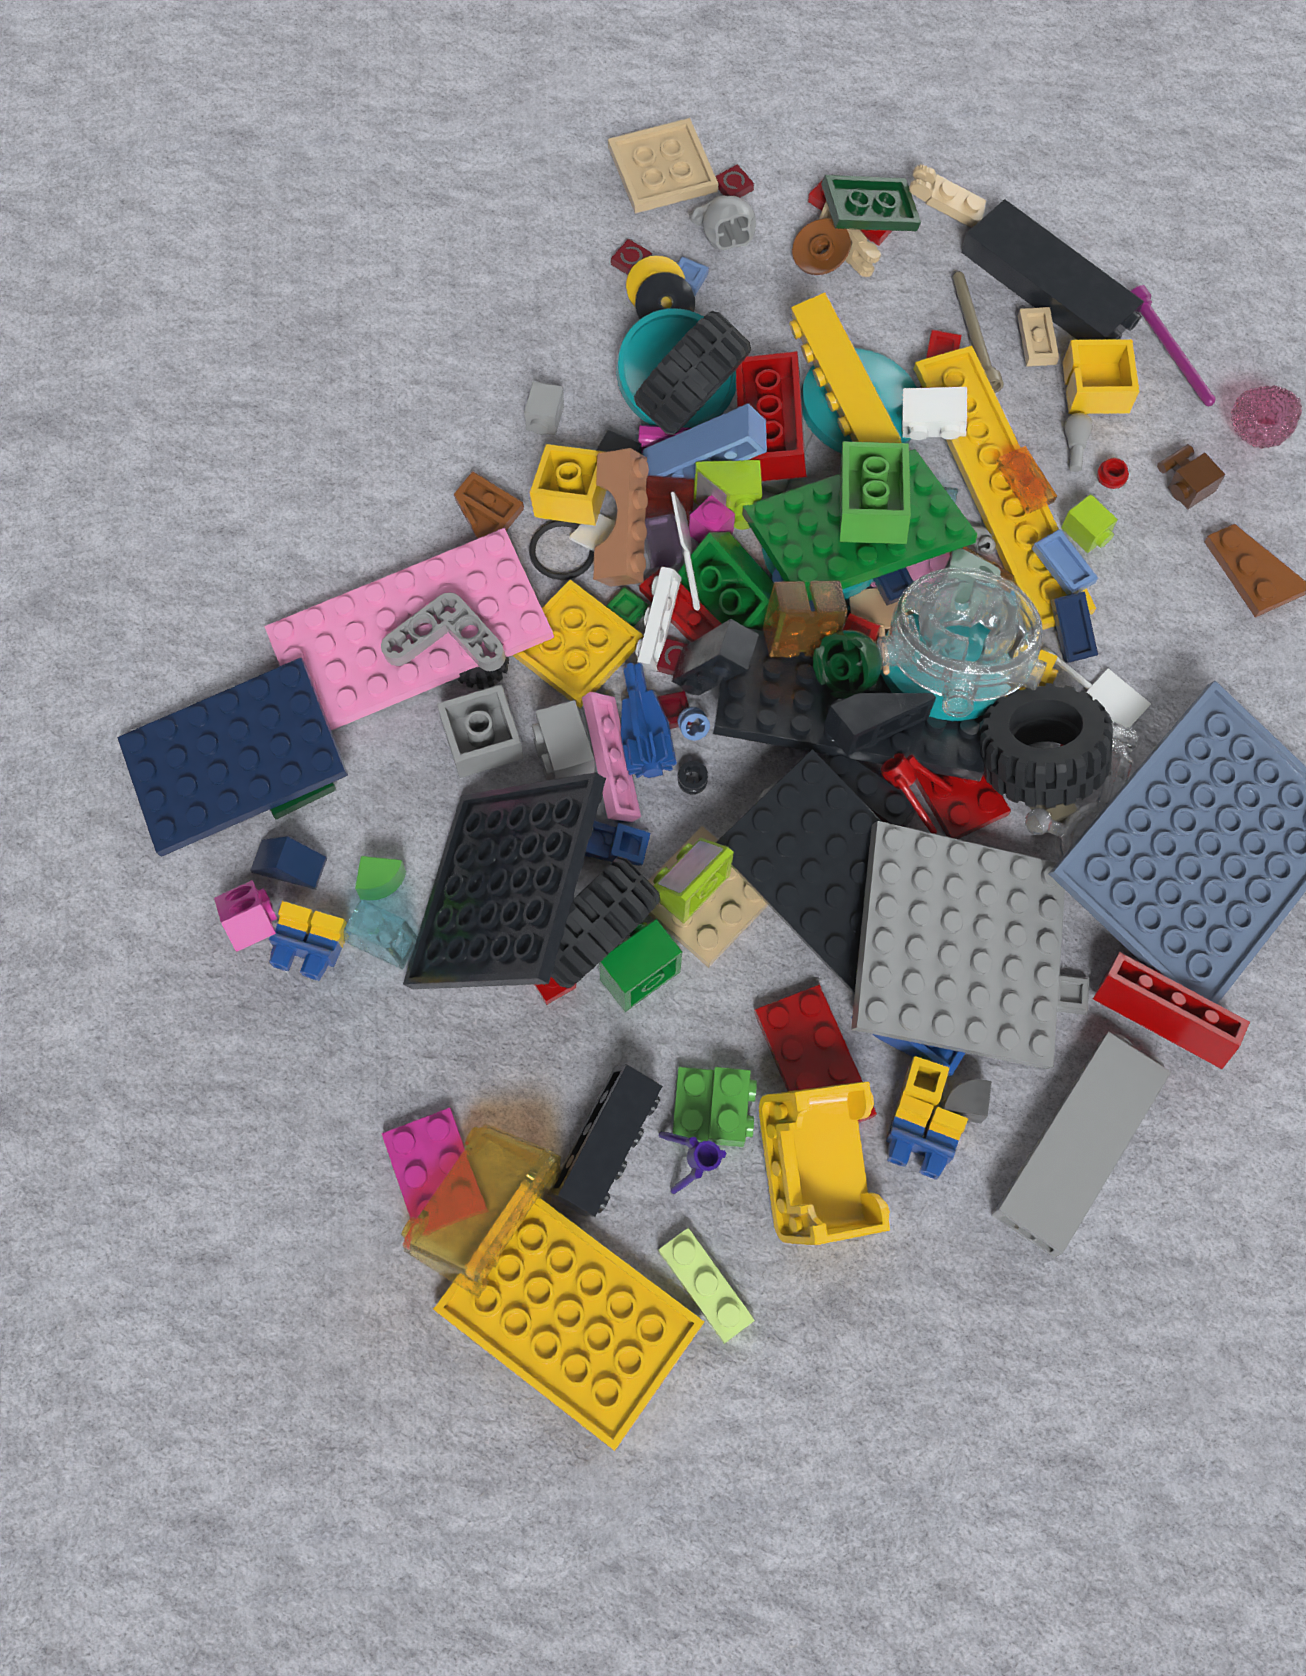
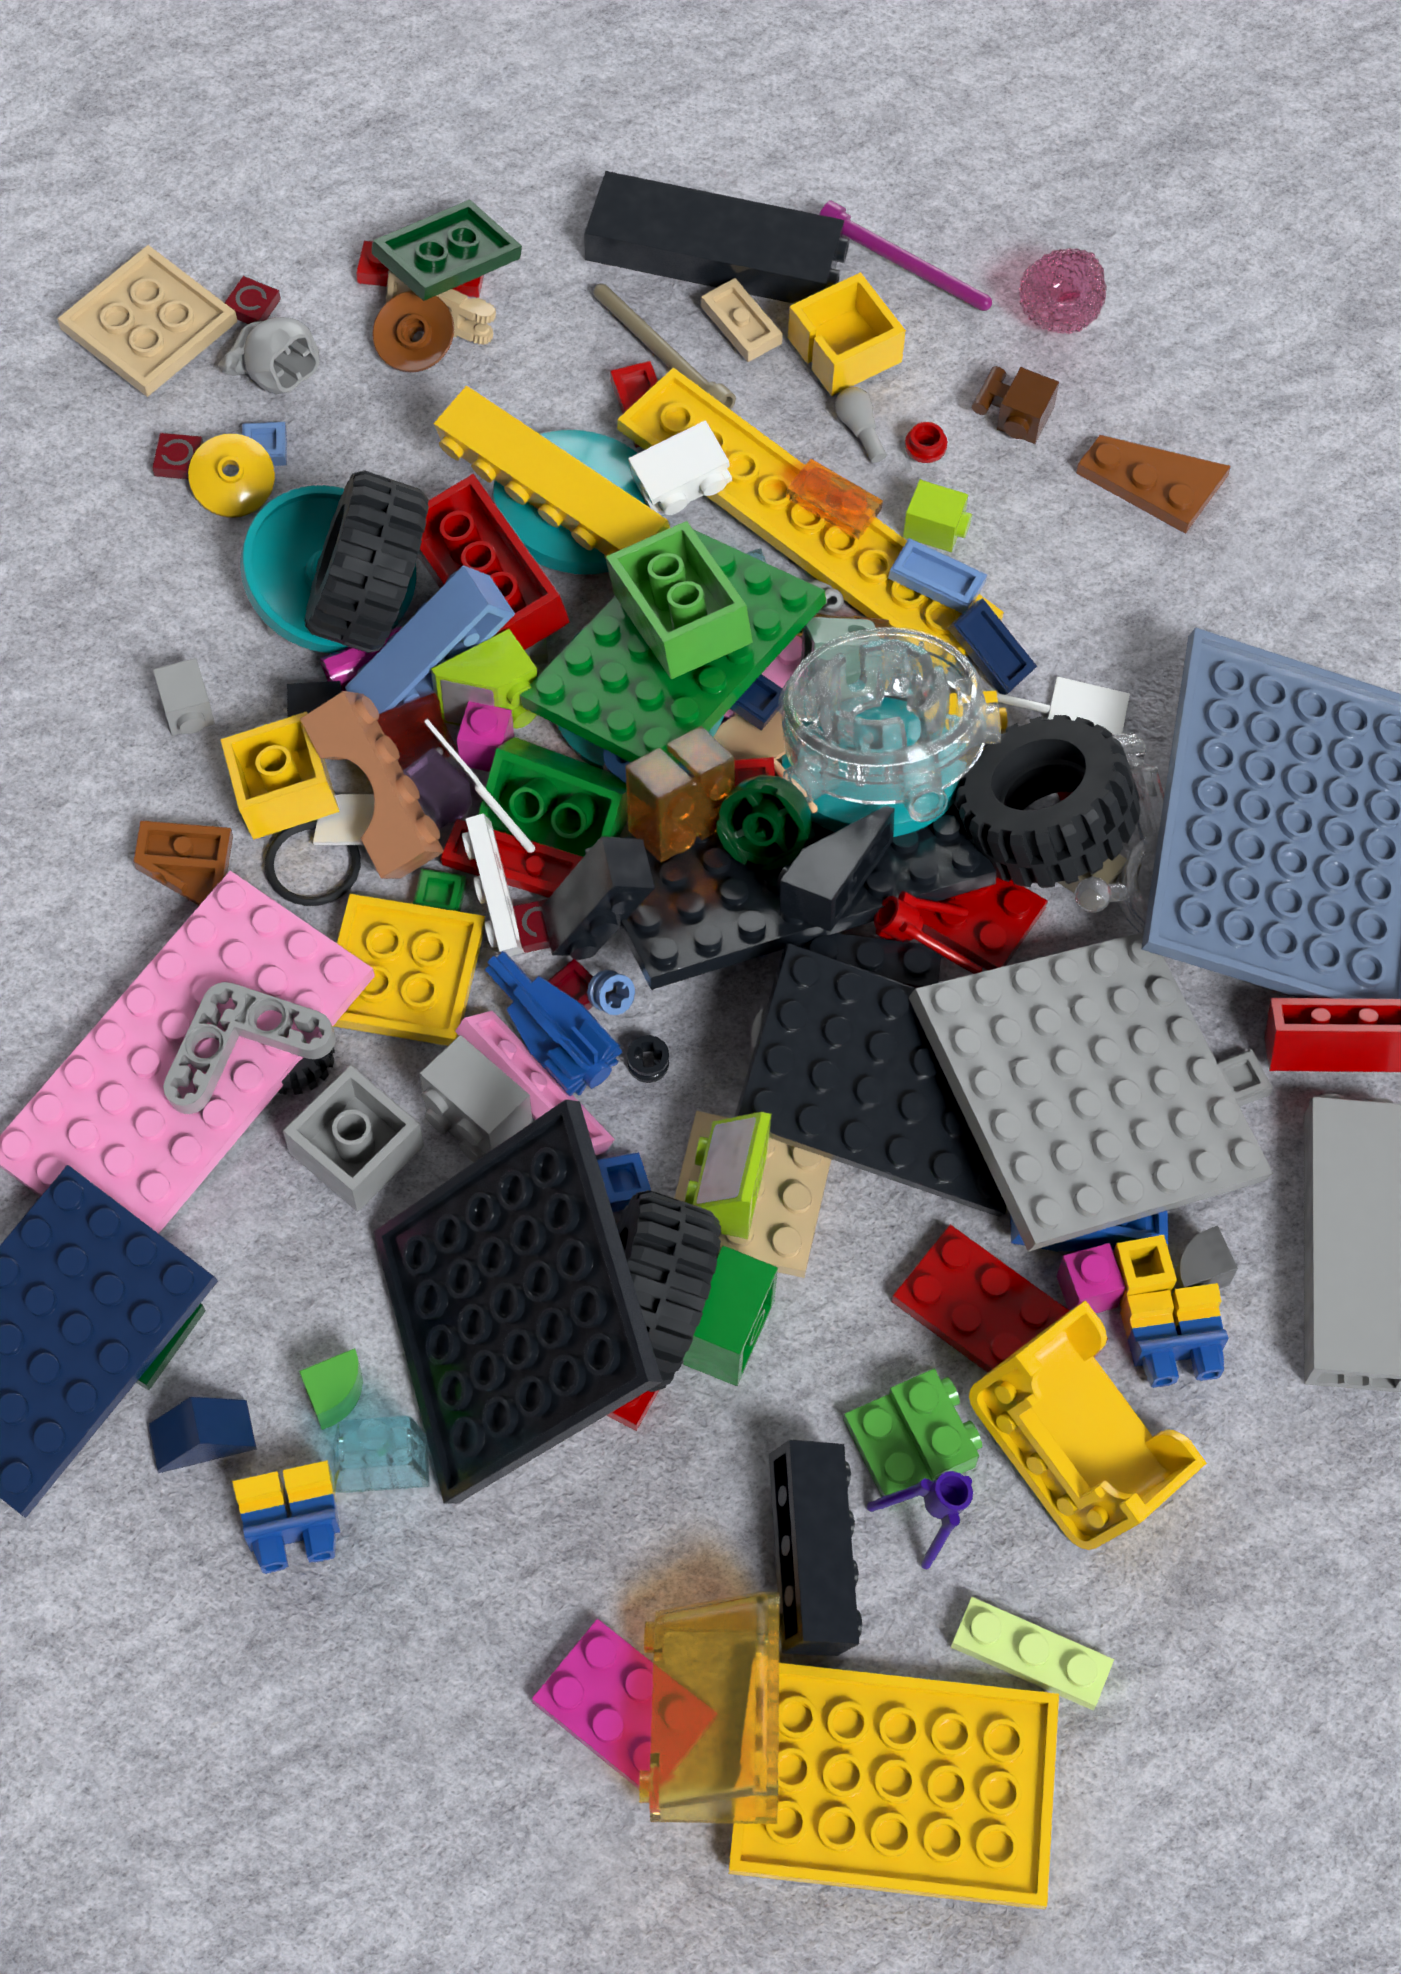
camera: 30 degrees left, 5 degrees down
dark pink brick [214,880,277,952] -> none
black dish [635,272,696,320] -> none
tan hinge [909,164,986,228] -> none
none -> dark pink brick [1056,1243,1126,1314]

